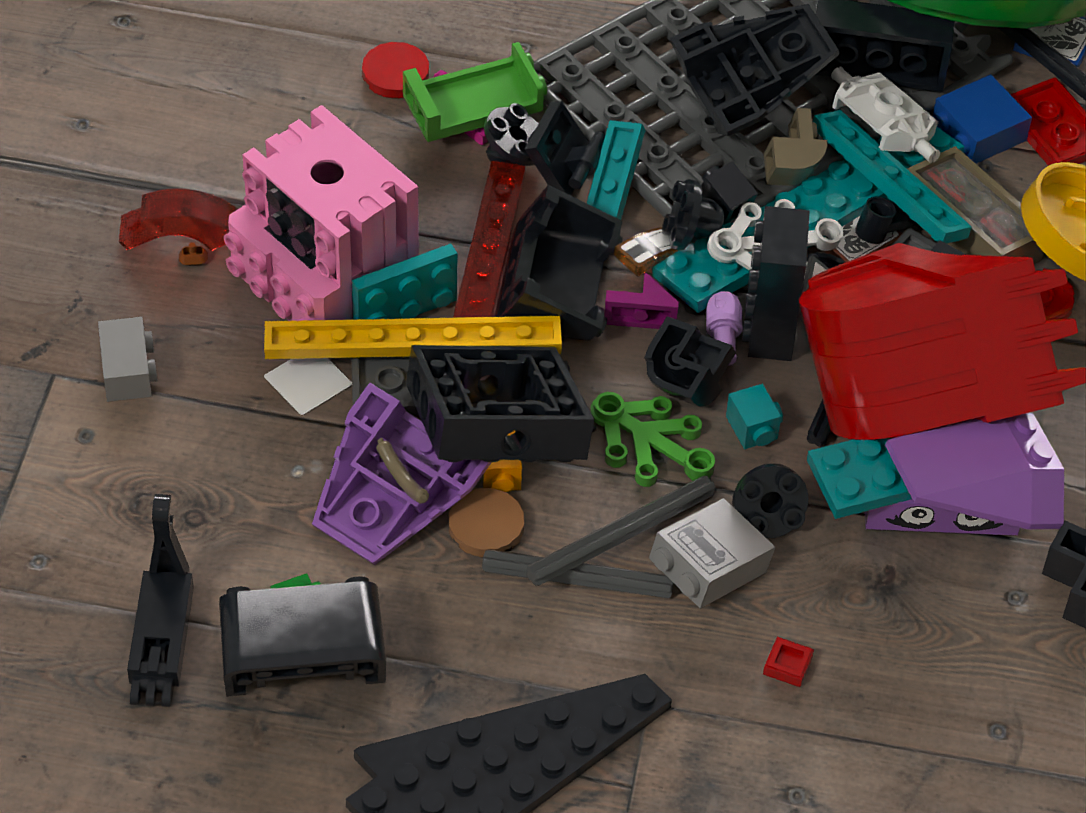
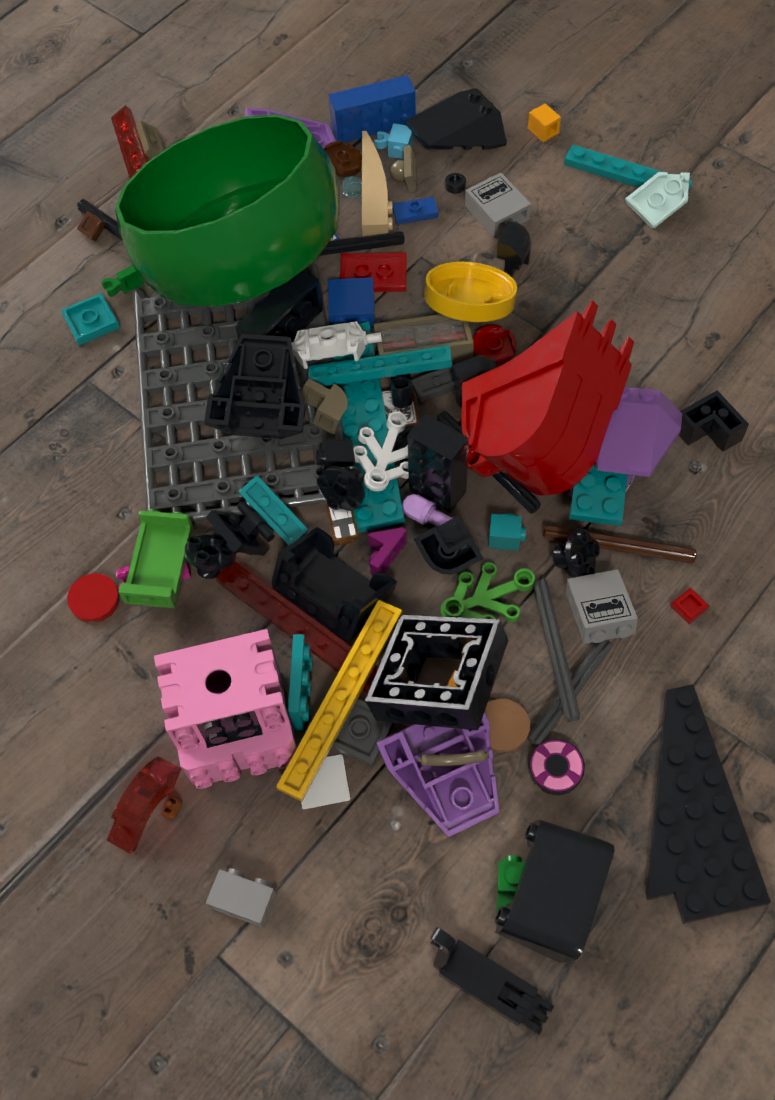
camera: 55 degrees left, 10 degrees up
none -> tile [528,738,585,796]
none -> reddish brown axle [543,525,697,564]

